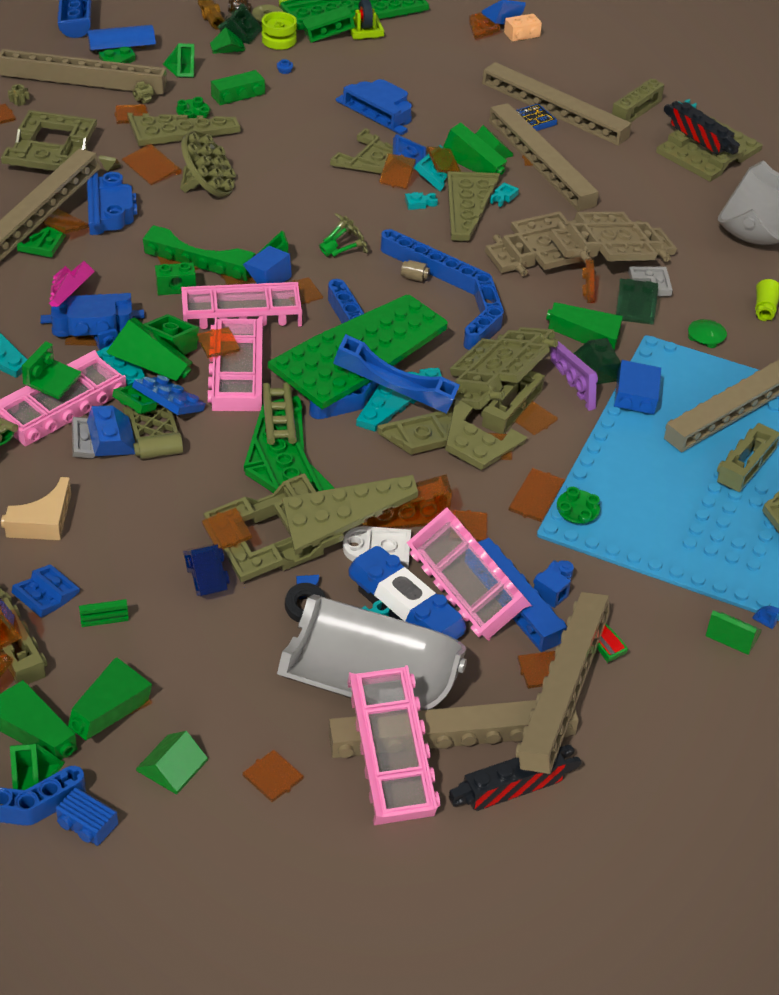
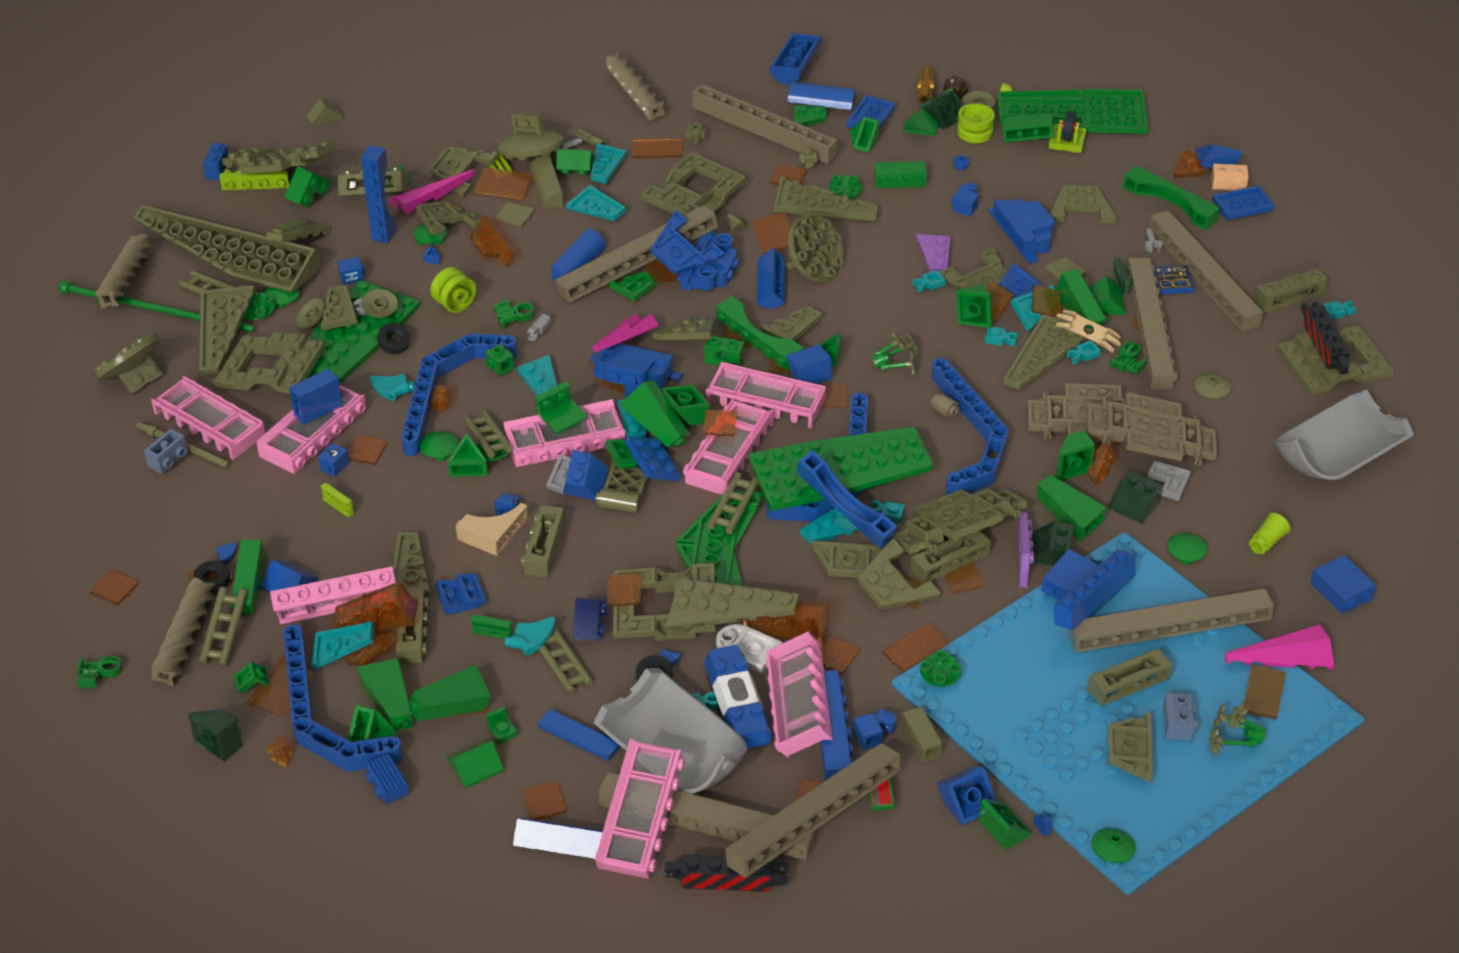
camera: 30 degrees right, 0 degrees up
none -> green bracket [486,707,518,745]
none -> blue bracket [495,494,520,515]
none -> teal arm [504,617,556,655]
none -> brick [513,818,603,858]
none -> olive brick [521,505,565,577]
none -> olive bar [538,626,594,694]
none -> blue tile [538,709,620,762]
none -> blue wing [650,210,725,275]
none -> olive wing [652,316,716,340]
none -> blue brick [757,248,785,308]
none -> olive wing [761,306,822,341]
none -> blue plate [846,95,895,131]
none -> olive brick [901,706,942,763]
none -> teal plate [912,270,946,292]
none -> medium lavender wing [916,234,950,272]
none -> blue slope [937,766,997,825]
none -> blue brick [951,183,979,217]
none -> green slope [956,285,992,328]
none -> olive piece [1044,256,1086,281]
none -> olive wing [1050,185,1117,223]
none -> blue brick [1054,550,1135,630]
none -> tan piece [1056,310,1121,353]
none -> green slope [1056,430,1095,481]
none -> green piece [1110,342,1147,374]
none -> clear green plate [1113,258,1132,295]
none -> green arch [1122,165,1220,230]
none -> light grey bar [1144,228,1163,253]
none -> olive dish [1194,373,1231,399]
none -> blue plate [1212,186,1274,220]

